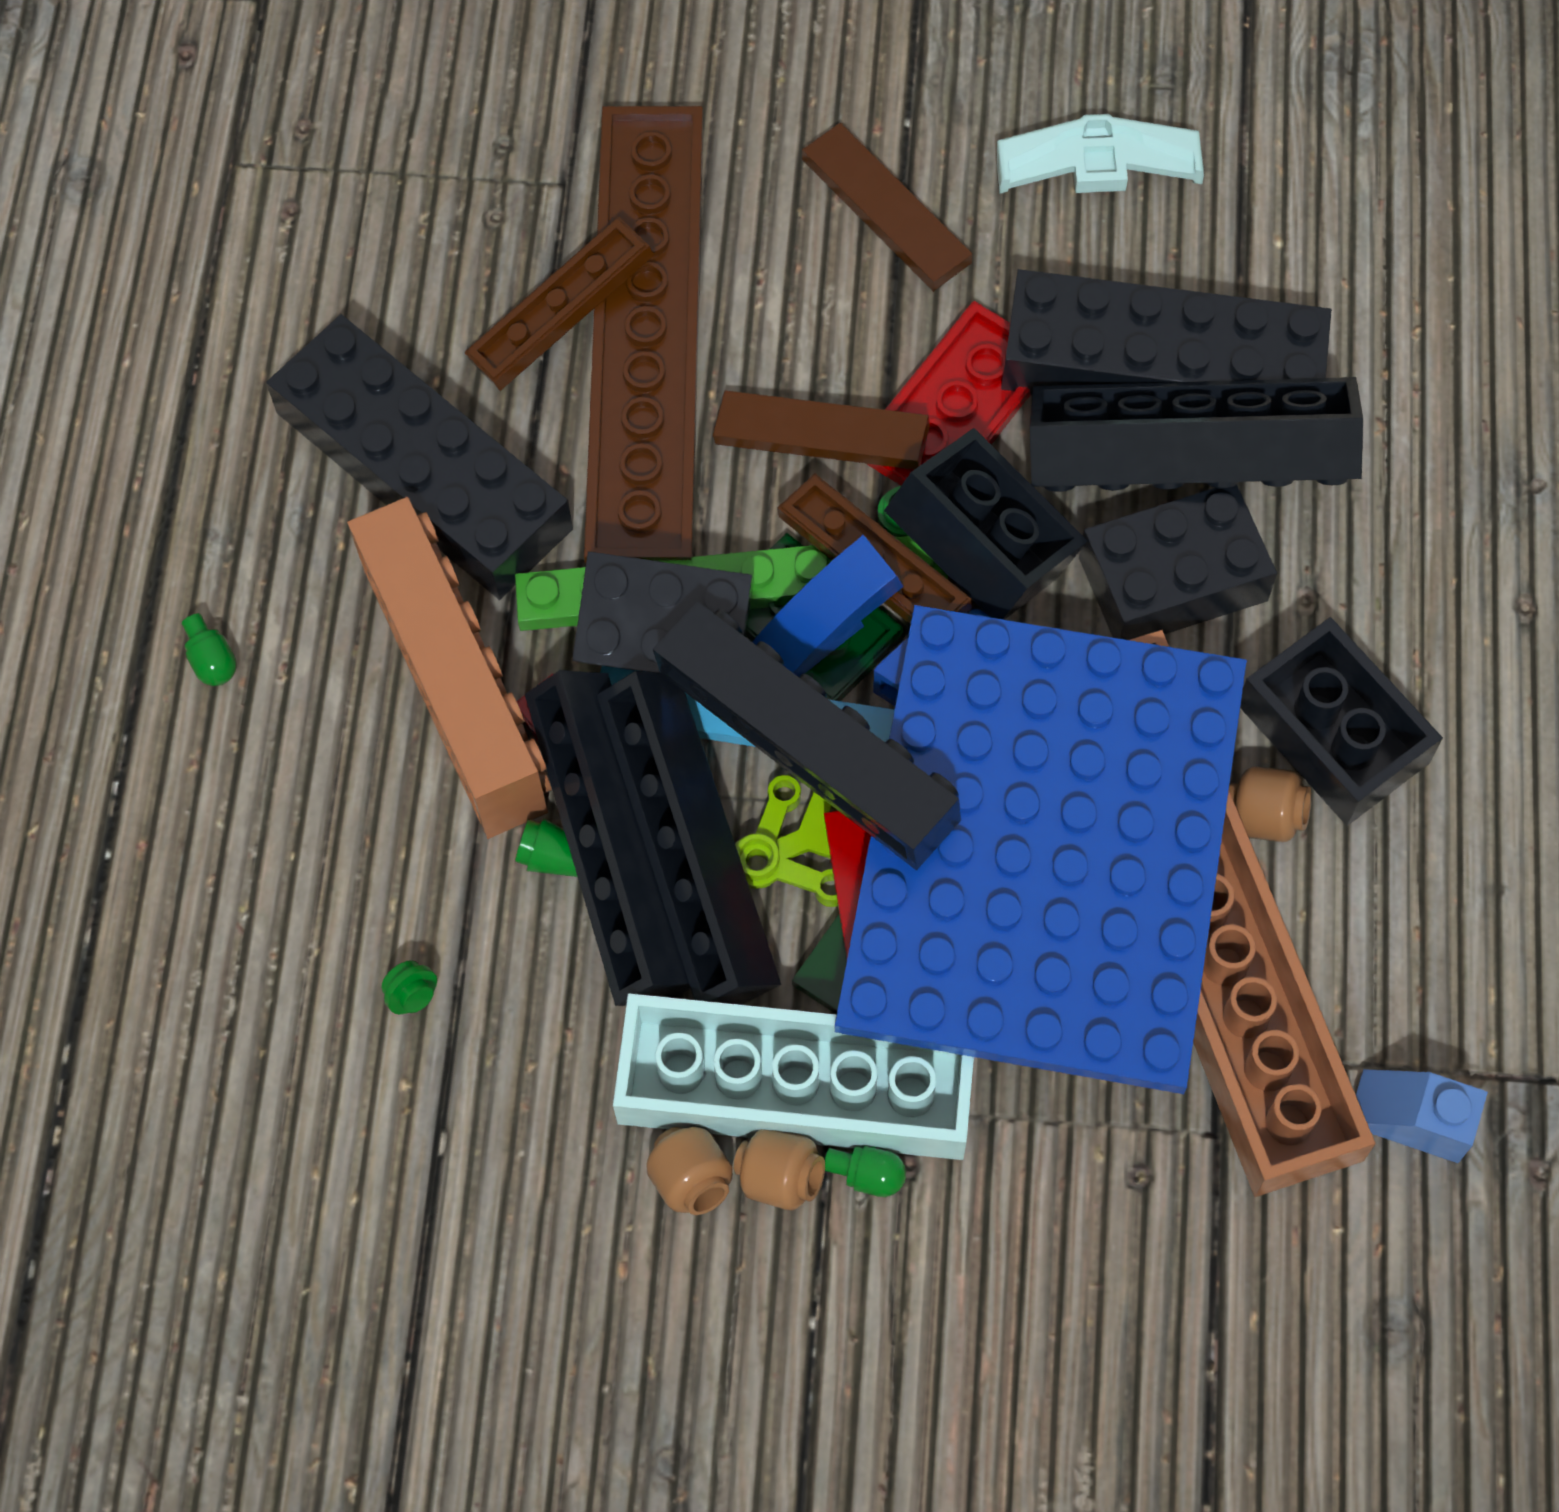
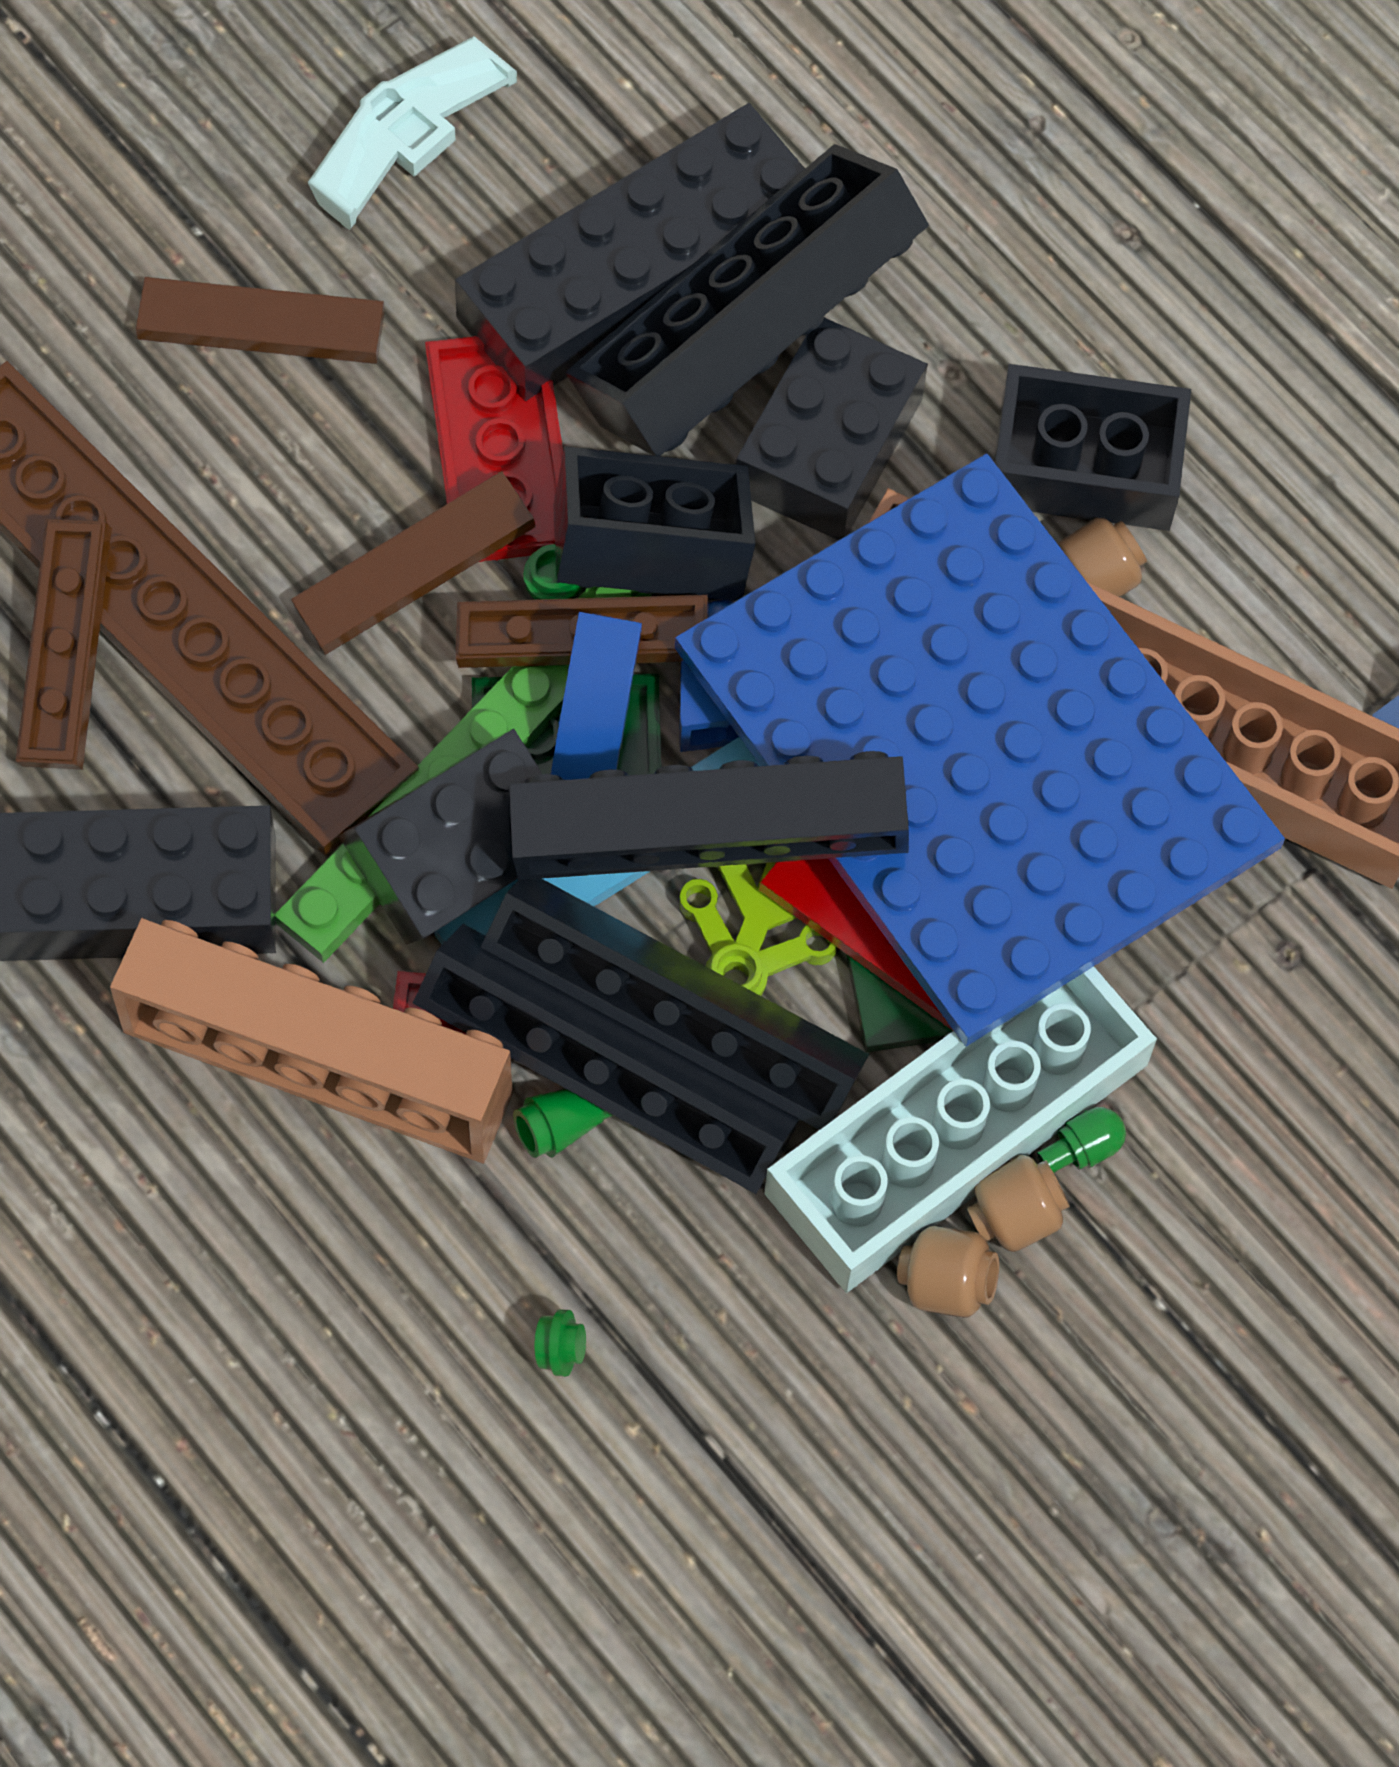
camera: 50 degrees left, 0 degrees up
green cylinder [181,613,237,686] -> none

